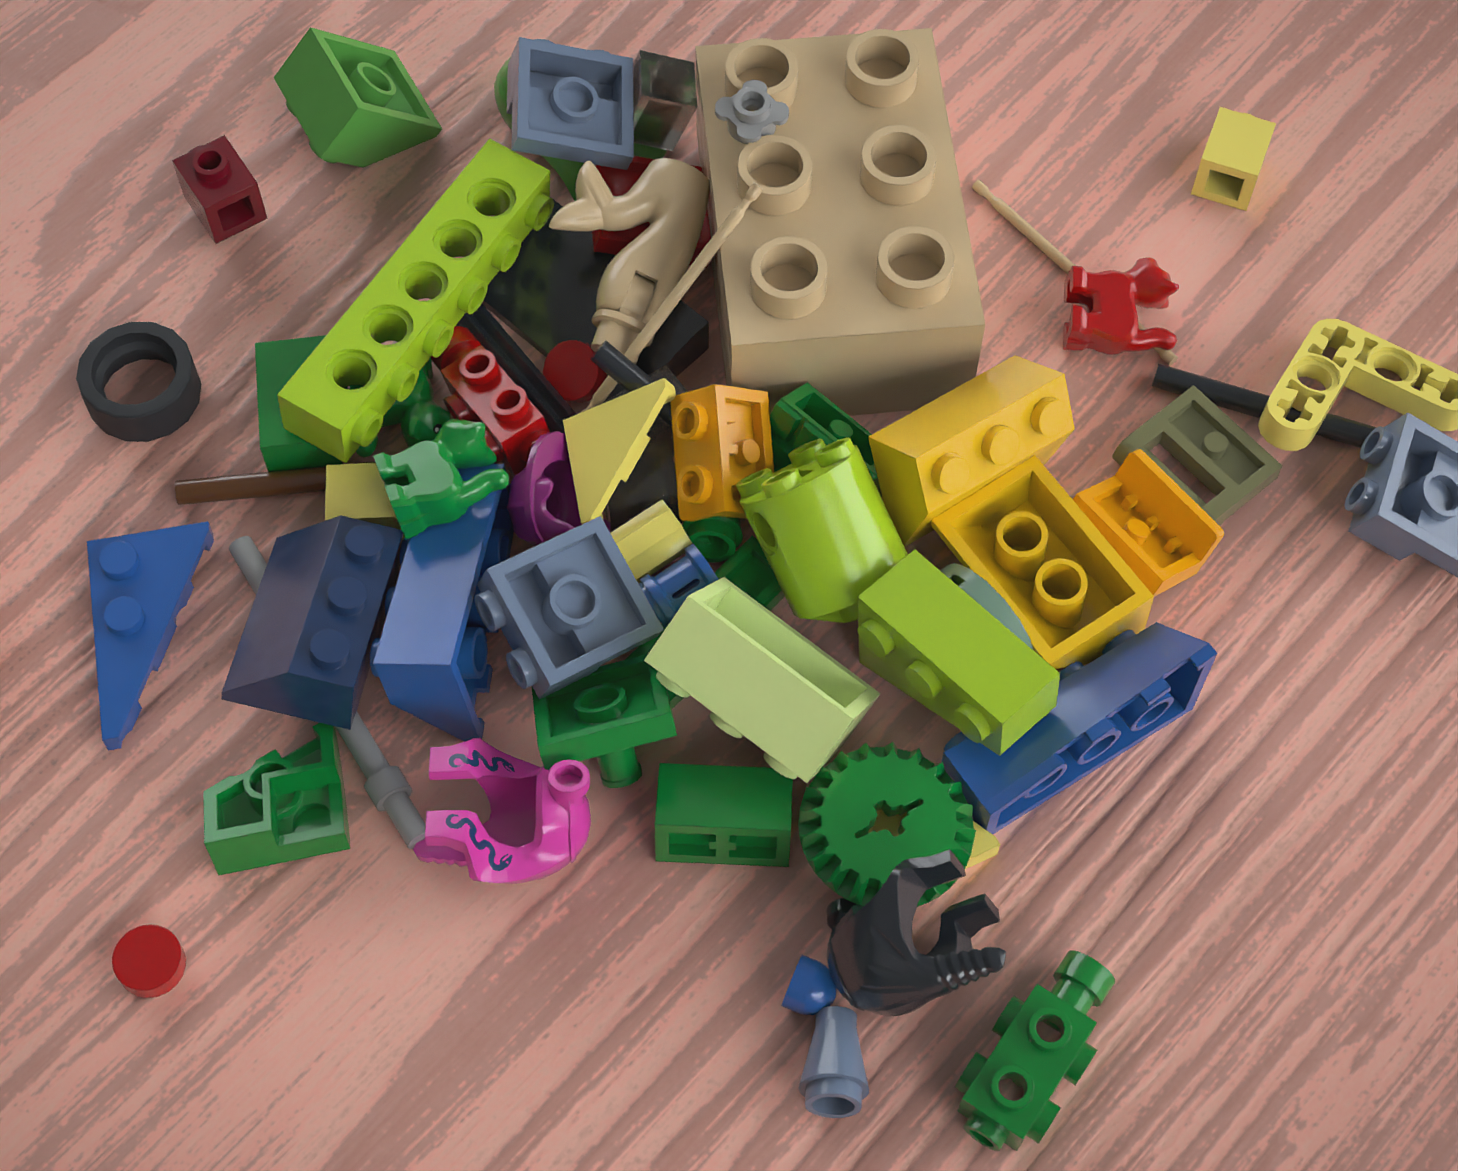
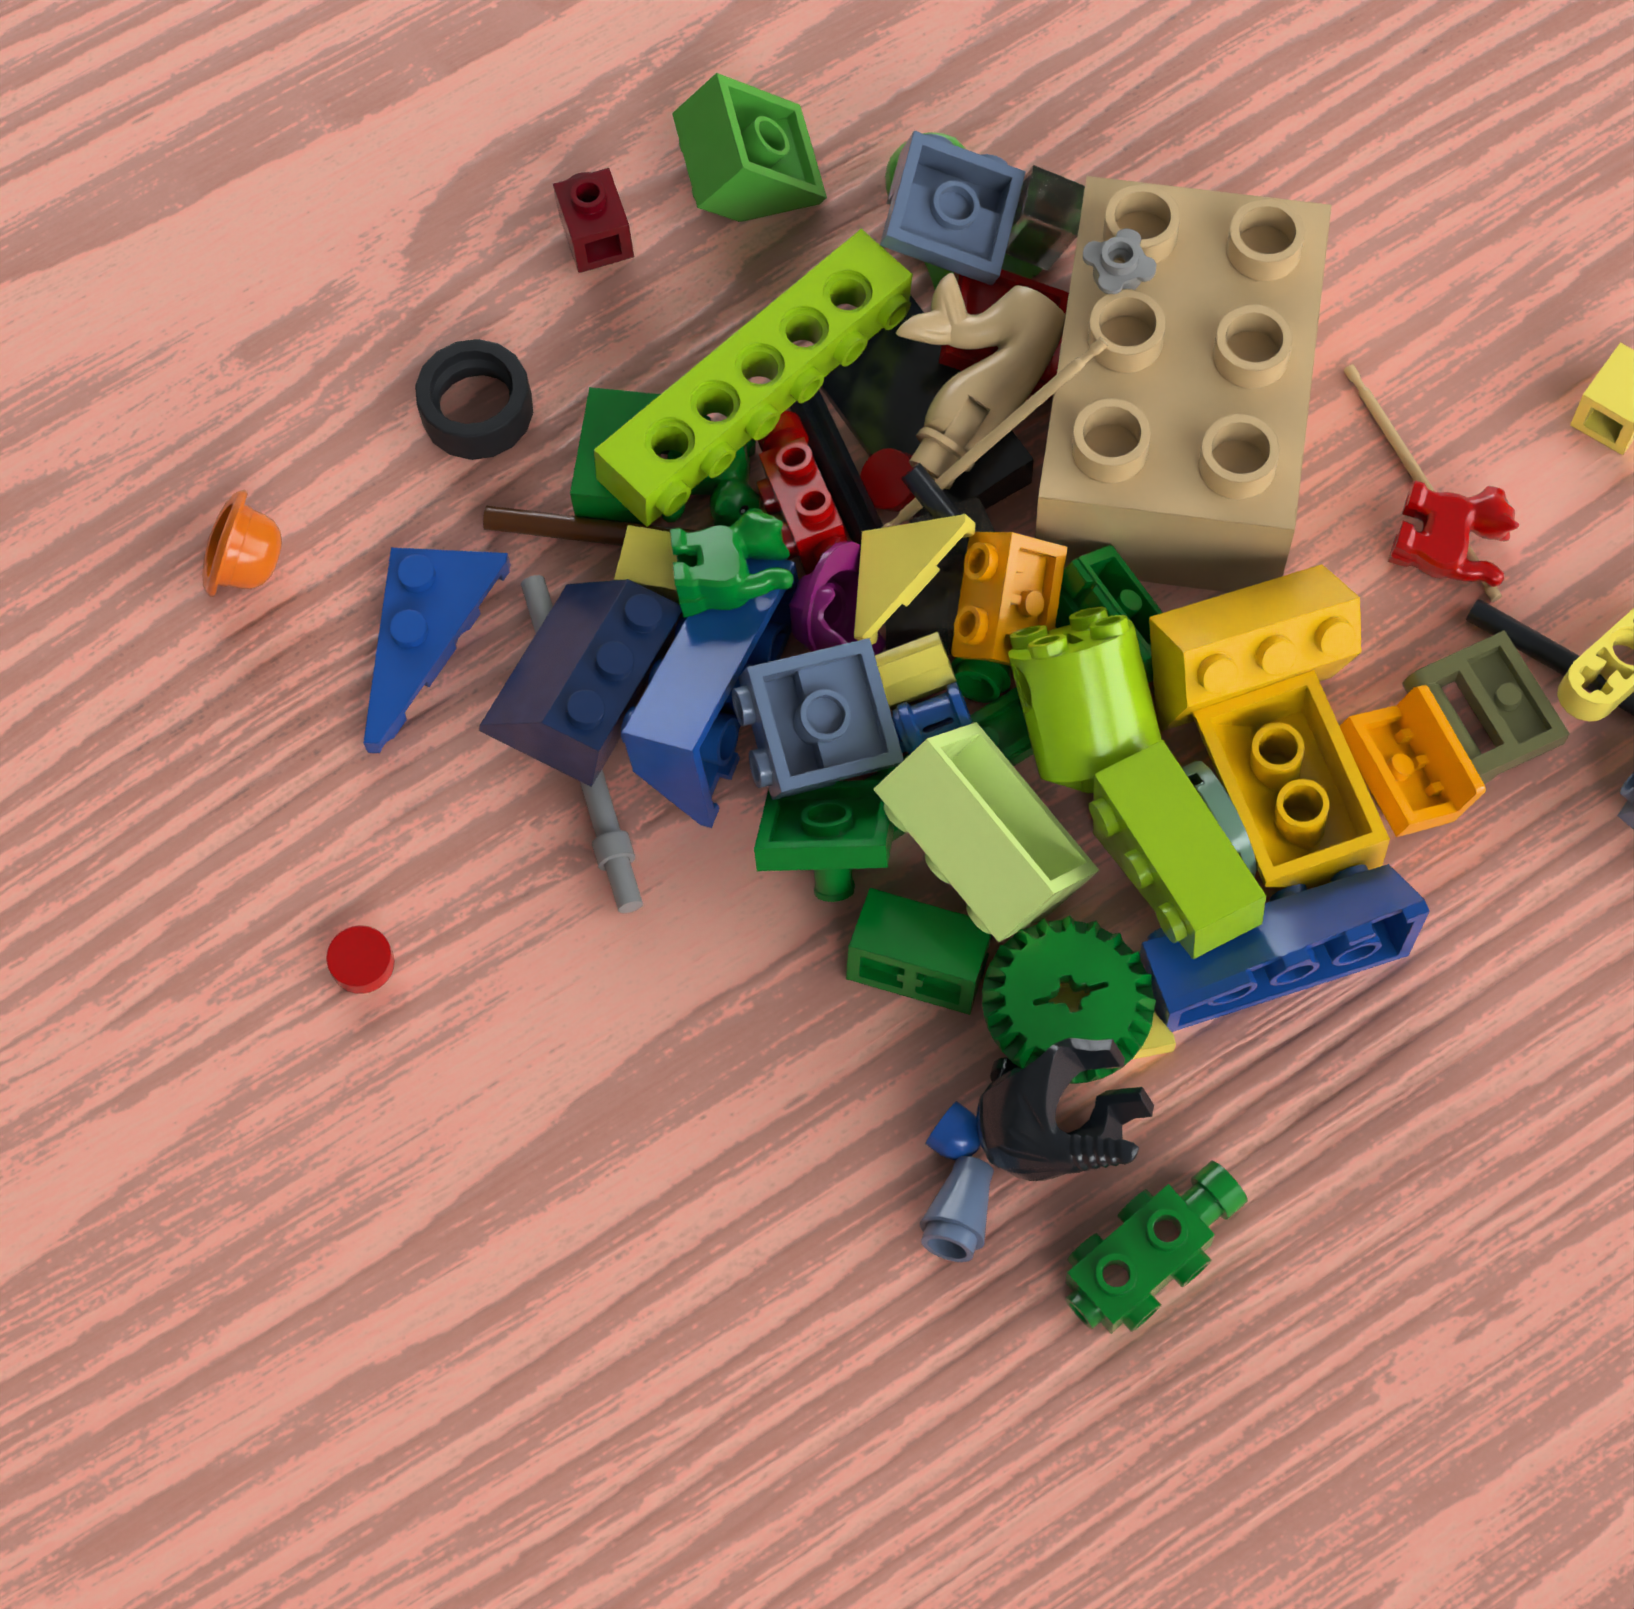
camera: 20 degrees right, 5 degrees up
green slope [203,723,351,876] -> none
dark pink piece [413,738,591,884] -> none

